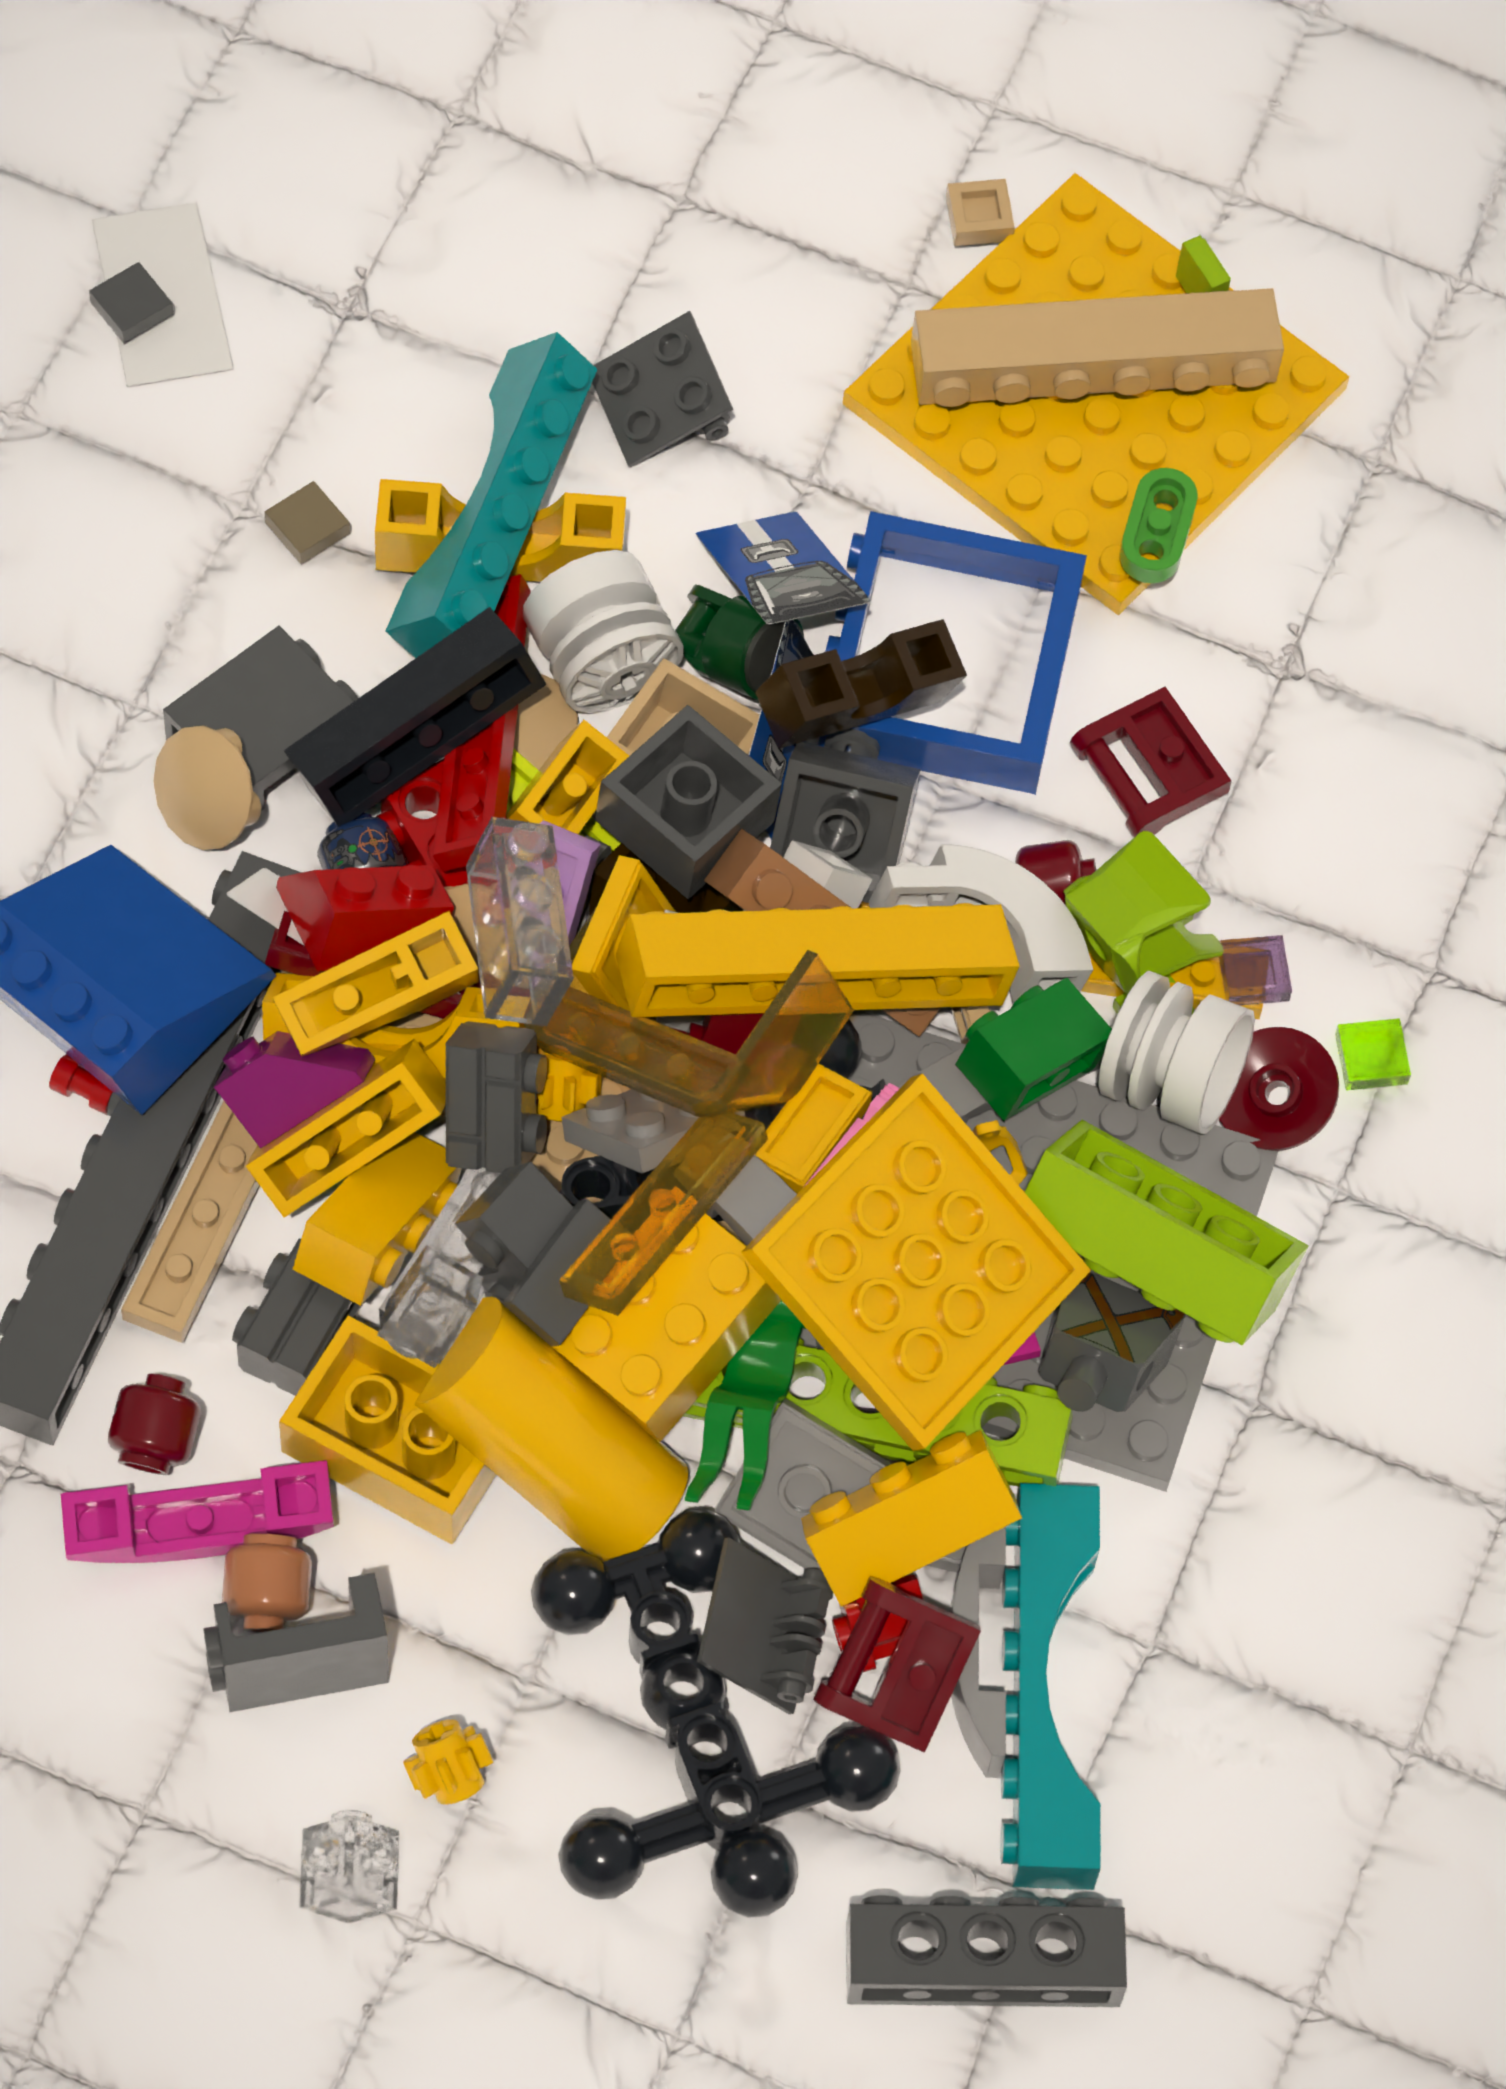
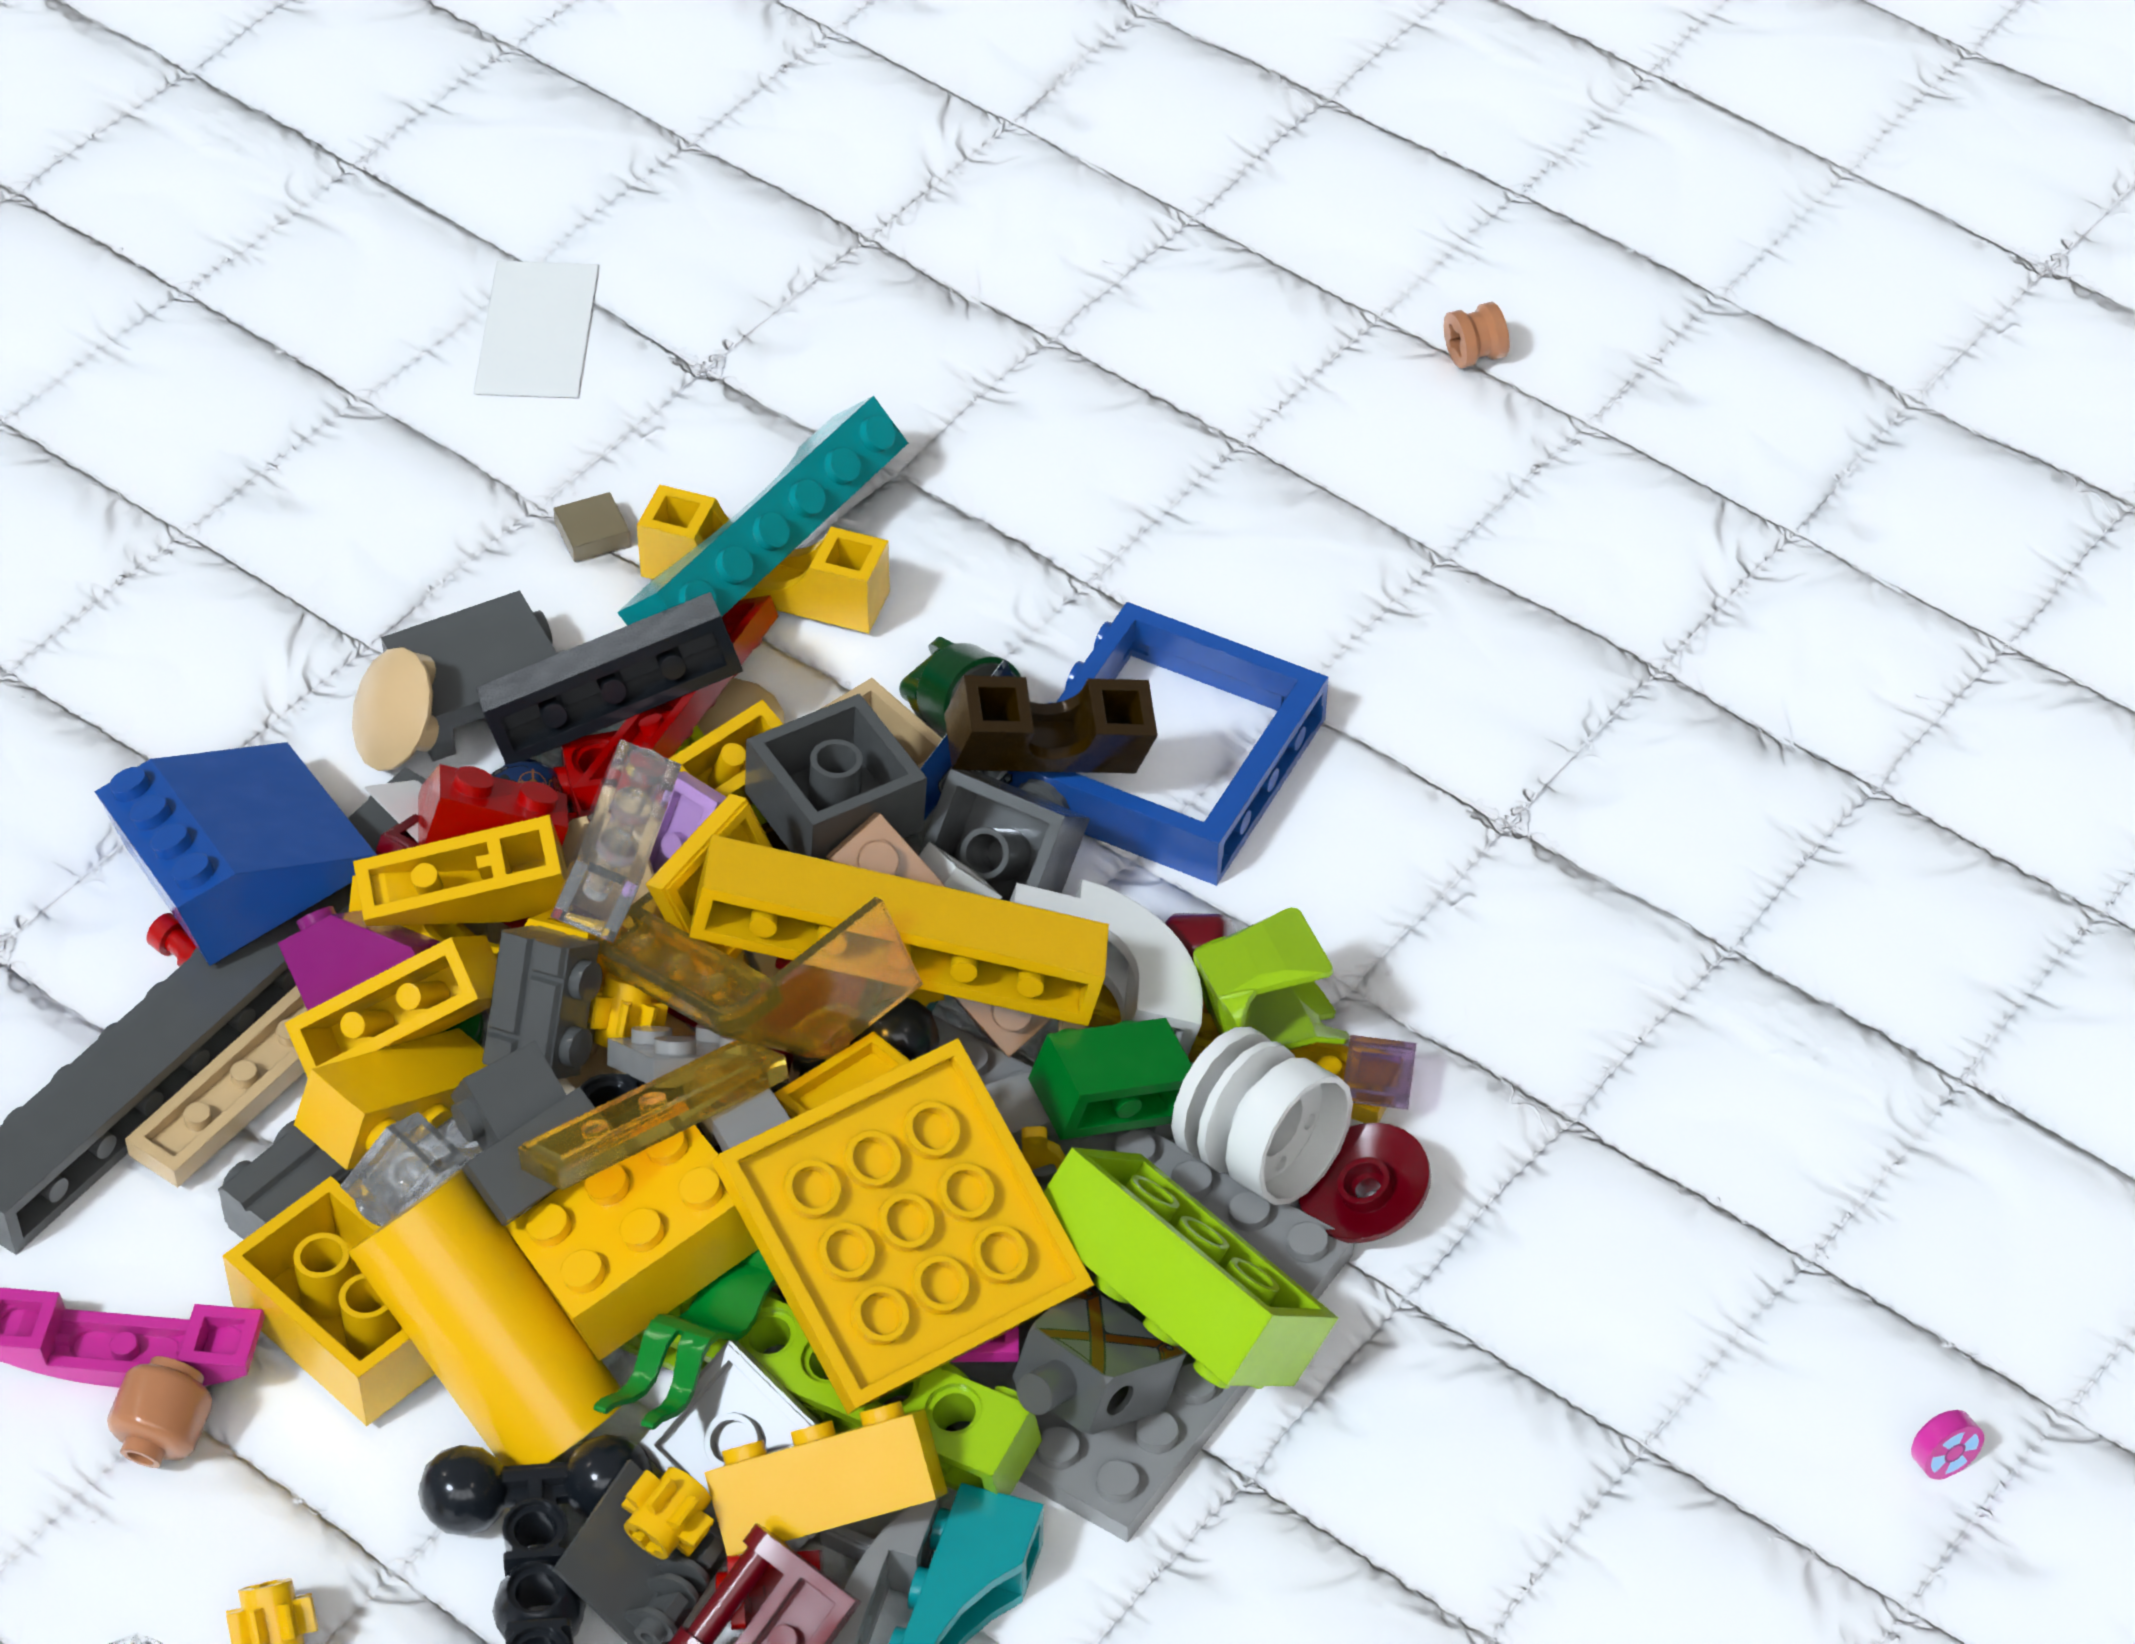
camera: 20 degrees right, 15 degrees down
dark grey tile [89,262,174,343] -> none
dark red head [107,1373,201,1475] -> none
panel [203,1573,389,1712] -> none
white wheel [523,550,684,713] -> none
dark grey hinge [592,310,734,468] -> none
sticker [696,512,871,624] -> none
yellow plate [843,173,1350,616] -> none
tan brick [911,288,1284,407] -> none
tan plate [946,179,1015,246] -> none
dark red plate [1070,686,1232,837] -> none
bright green plate [1120,468,1198,583] -> none
lime tile [1176,235,1231,293] -> none
clear neon green tile [1335,1018,1411,1091] -> none
none -> yellow gear [621,1467,714,1559]
none -> nougat wheel [1443,301,1510,368]

